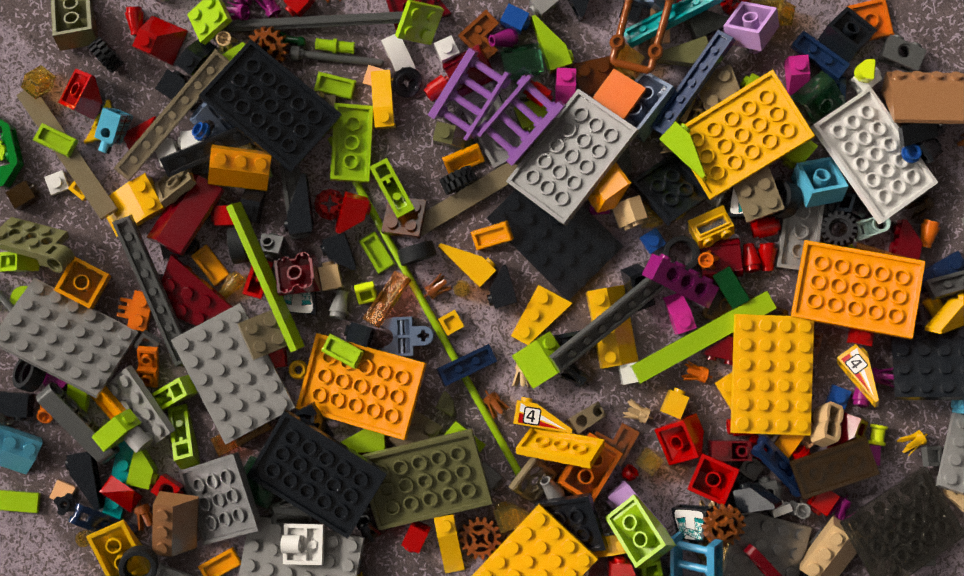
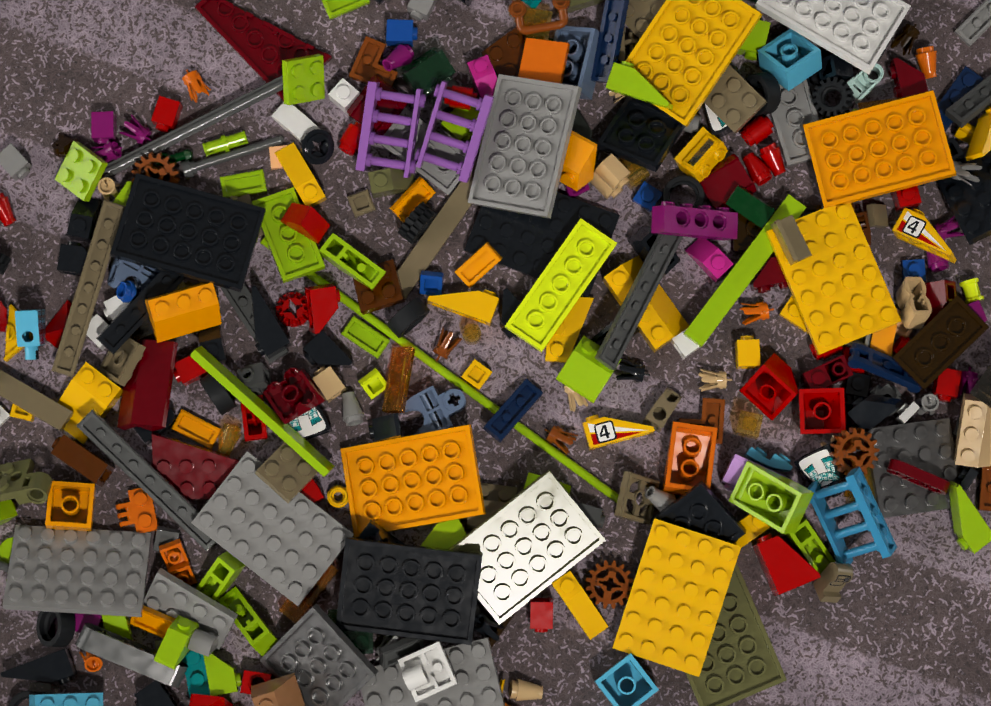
camera: 25 degrees left, 5 degrees down
red slope [132,15,188,66] -> none
lime tile [321,334,365,369] -> none
olive tile [435,390,455,416] -> none
clear yellow slope [493,501,531,533] -> none
yellow plate [516,427,605,469] -> none
lime slope [531,15,574,74] -> none
red hinge [621,464,639,481] -> none
orange piece [698,250,719,270] -> none
none -> reddish brown window [51,435,115,487]
none -> red slope [281,203,330,244]
none -> dark tan tile [347,189,376,218]
none -> blue plate [420,270,444,295]
none -> neon yellow plate [505,218,617,353]
none -> medium azure slope [744,447,793,472]
none -> dark tan panel [771,215,812,266]
none -> dark tan tile [866,204,889,228]
none -> light grey piece [951,161,982,186]

